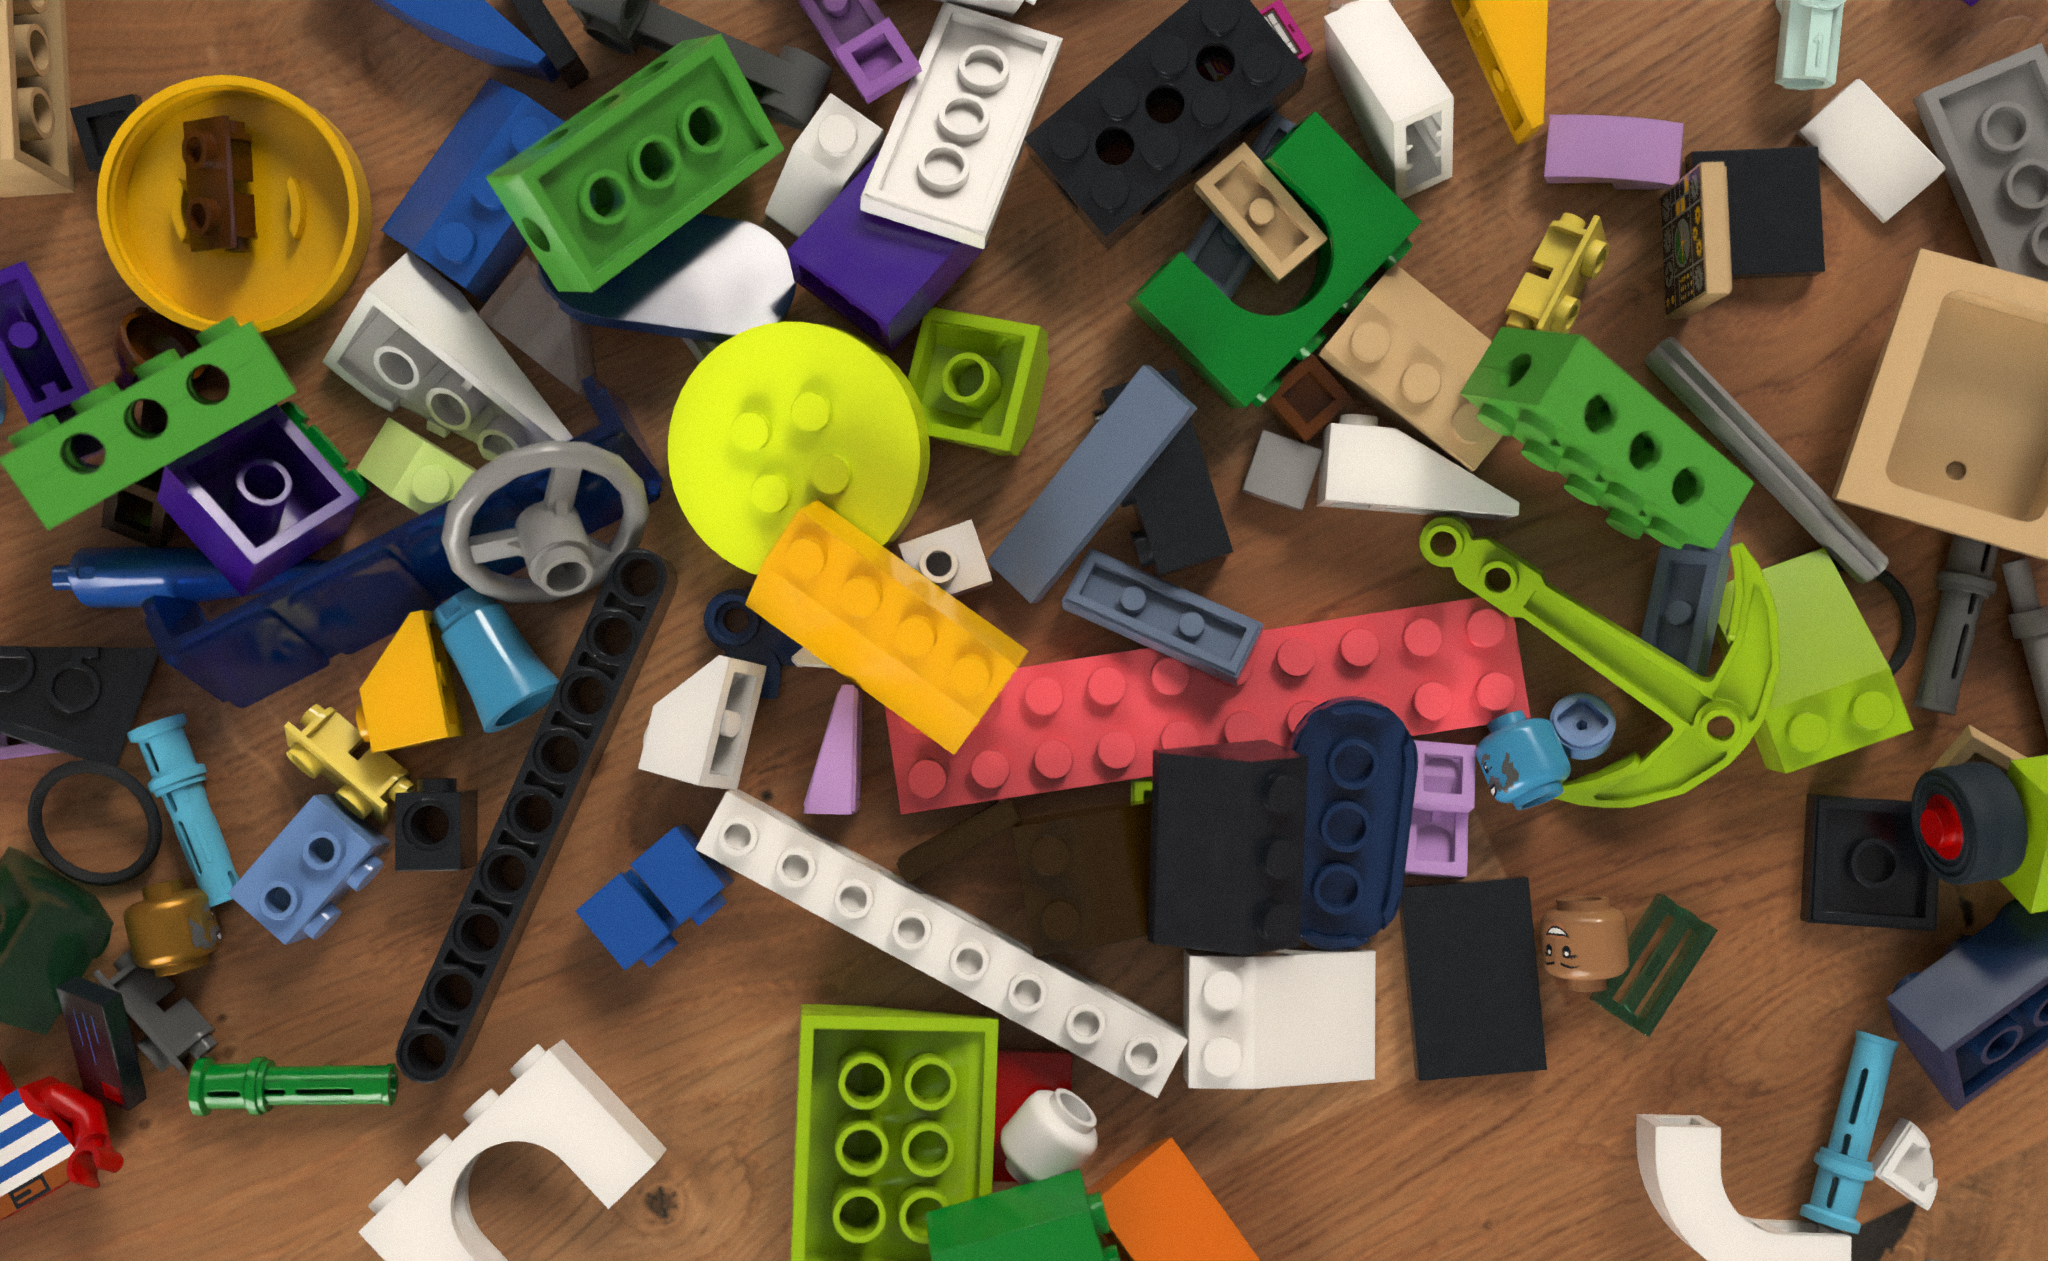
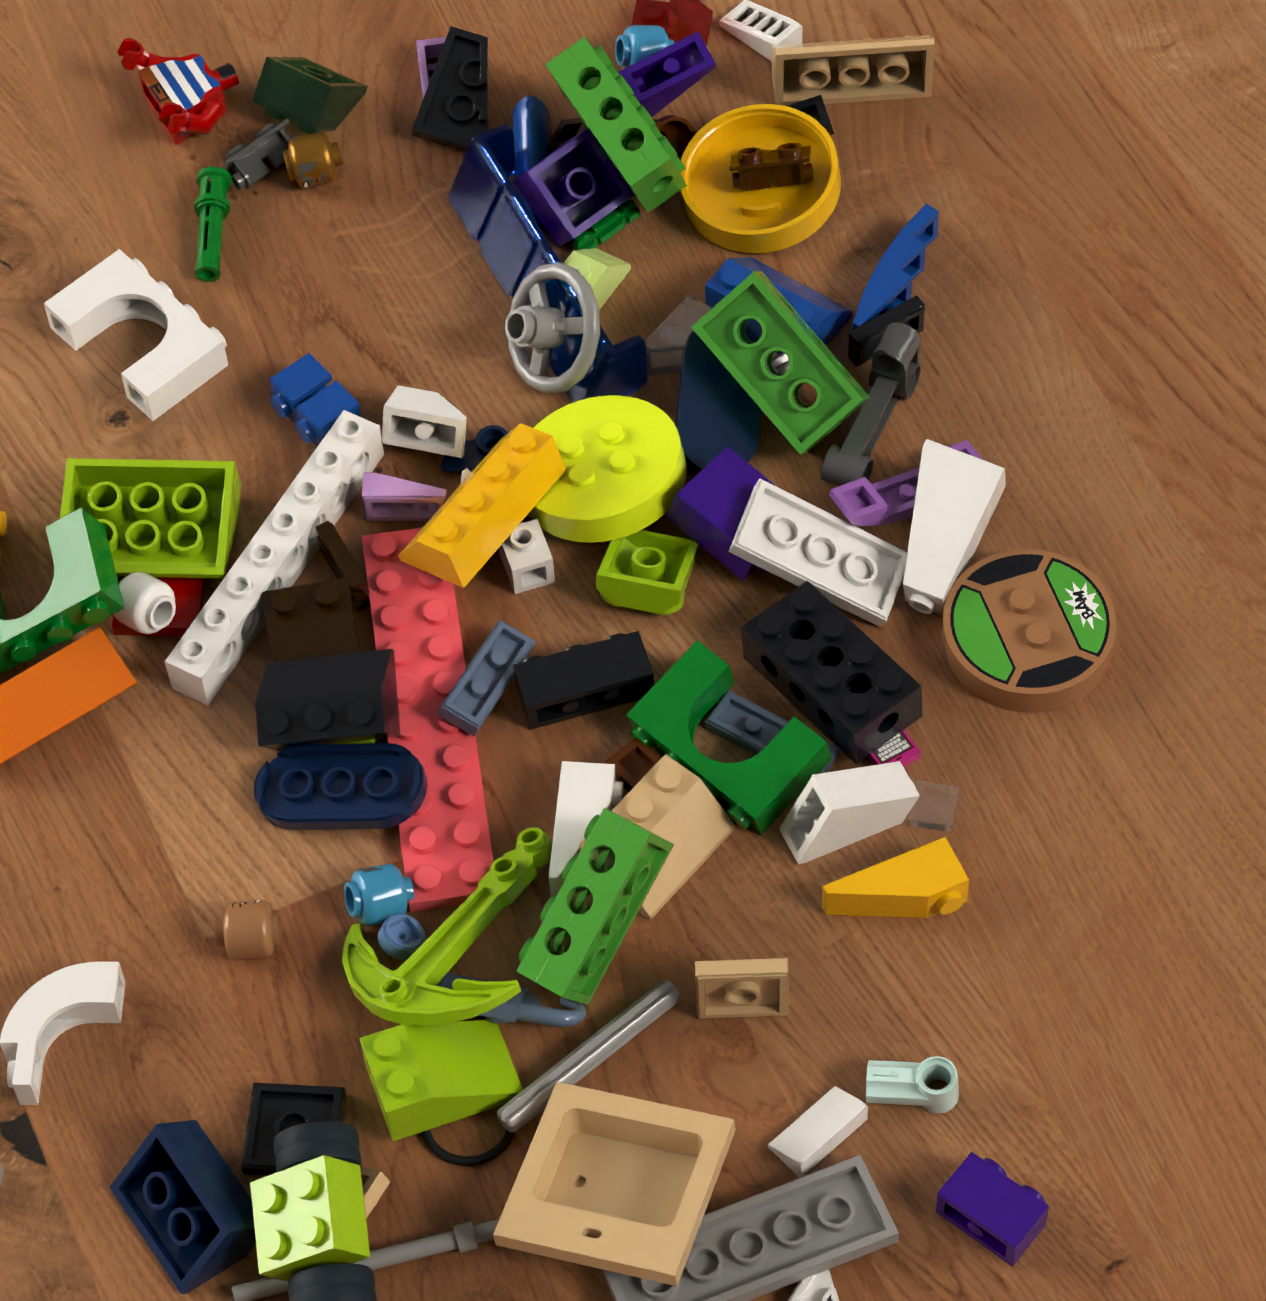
camera: 90 degrees right, 30 degrees down
black tyre [28,760,162,886] -> none
black tile [56,976,147,1111] -> none
medium azure pin [127,713,240,907] -> none
medium blue brick [227,793,392,945] -> none
light yellow hinge [284,704,415,826] -> none
white wedge [322,250,576,488] -> none
yellow slope [356,610,466,753] -> none
black brick [395,778,478,871] -> none
black beam [396,548,678,1084] -> none
dark azure plant [432,587,560,733] -> none
white slope [764,93,885,238] -> none
sand blue tile [987,365,1198,604] -> none
white slope [1183,948,1376,1089] -> none
tan plate [1194,142,1328,285] -> none
light grey tile [1240,430,1323,512] -> none
black tile [1399,876,1547,1081] -> none
lavender slope [1404,740,1476,880] -> none
light yellow hinge [1505,213,1610,334] -> none
lavender slope [1544,114,1684,190] -> none
clear green tile [1589,893,1718,1037] -> none
black tile [1685,146,1825,279] -> none
medium azure pin [1799,1030,1899,1234] -> none
white tile [1871,1116,1938,1211] -> none
dark grey pin [1912,534,1999,716] -> none

